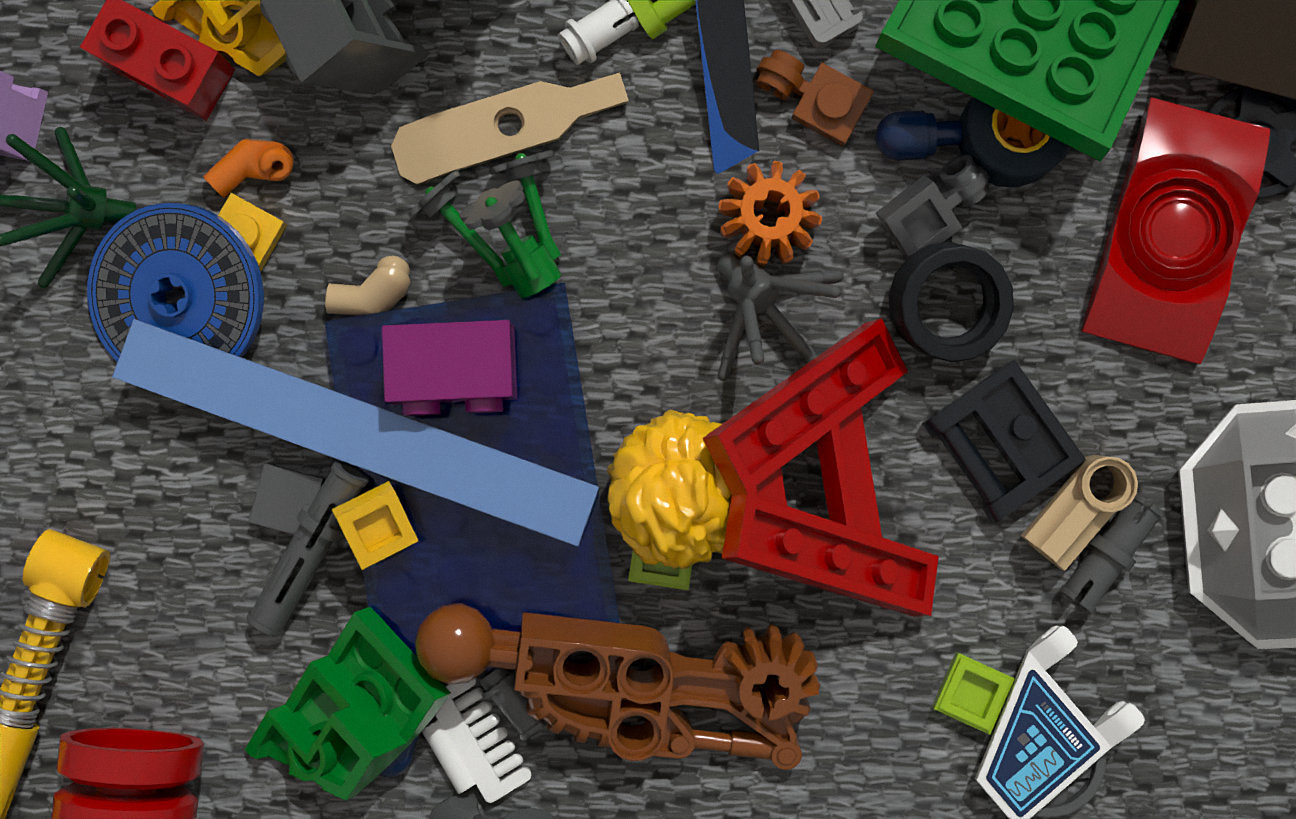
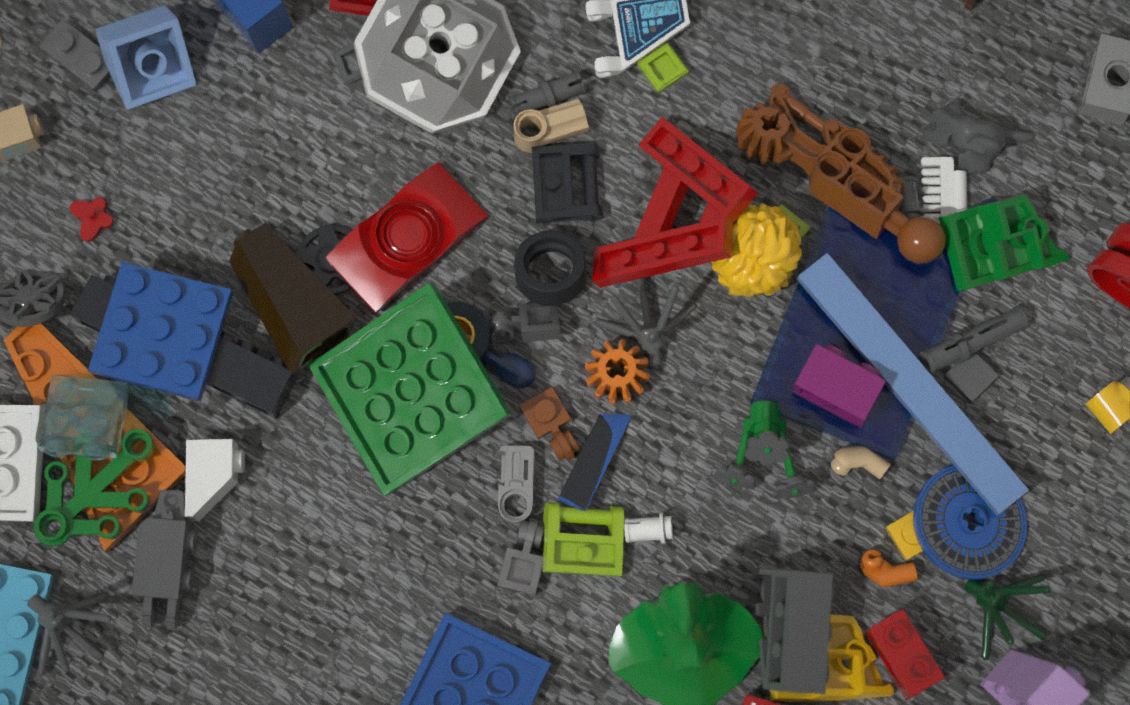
camera: 140 degrees left, 10 degrees down
yellow plate [331,481,418,570] -> none
tan piece [391,72,629,185] -> none

